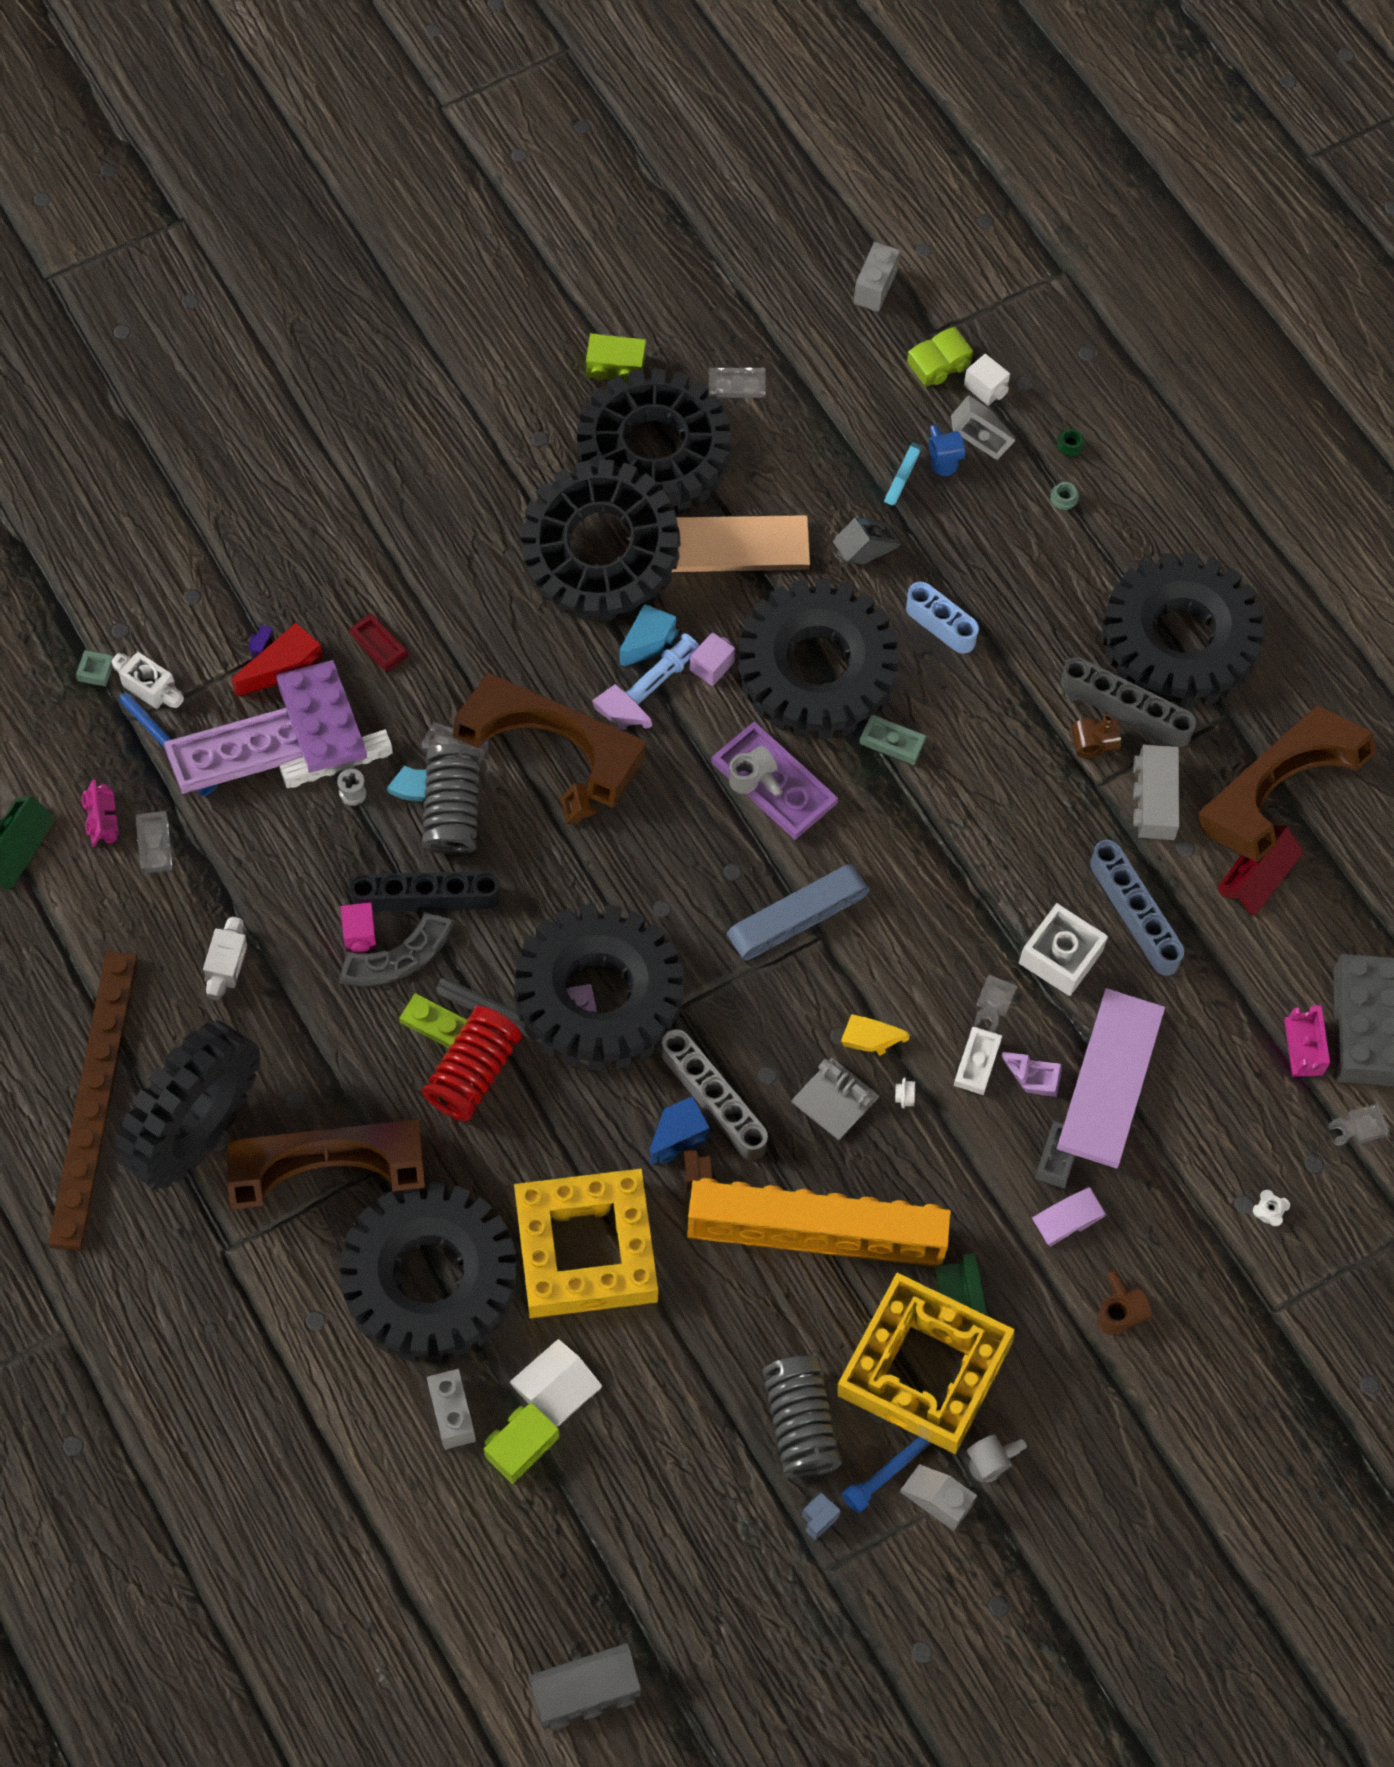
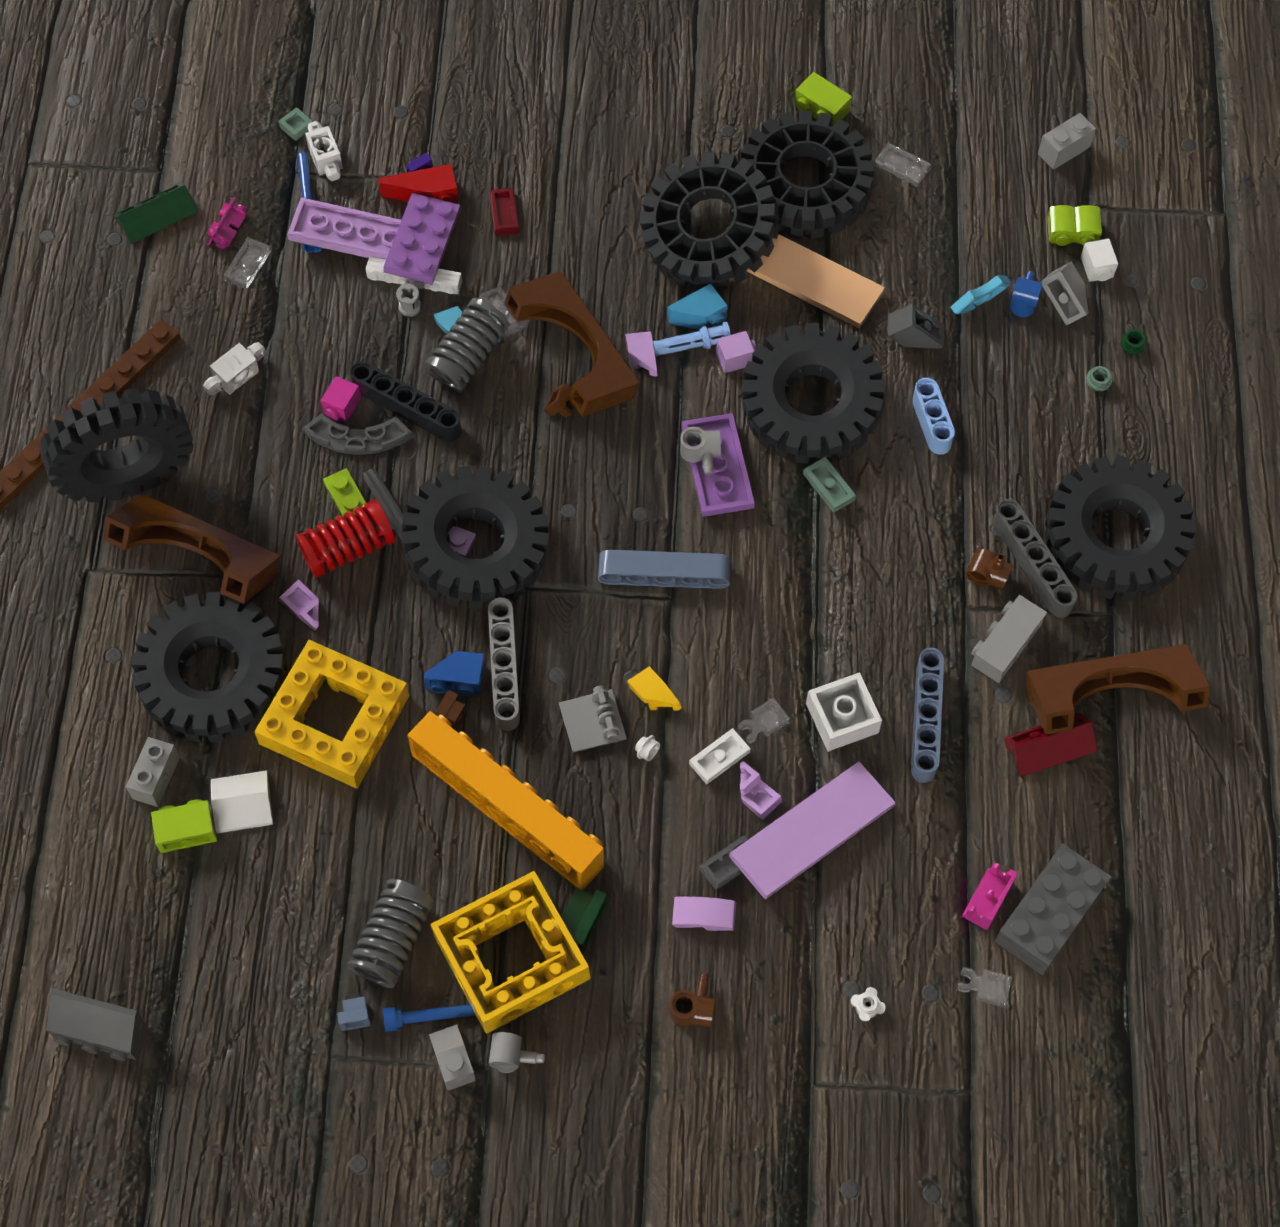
camera: 35 degrees right, 0 degrees up
none -> lavender slope [279,579,319,631]

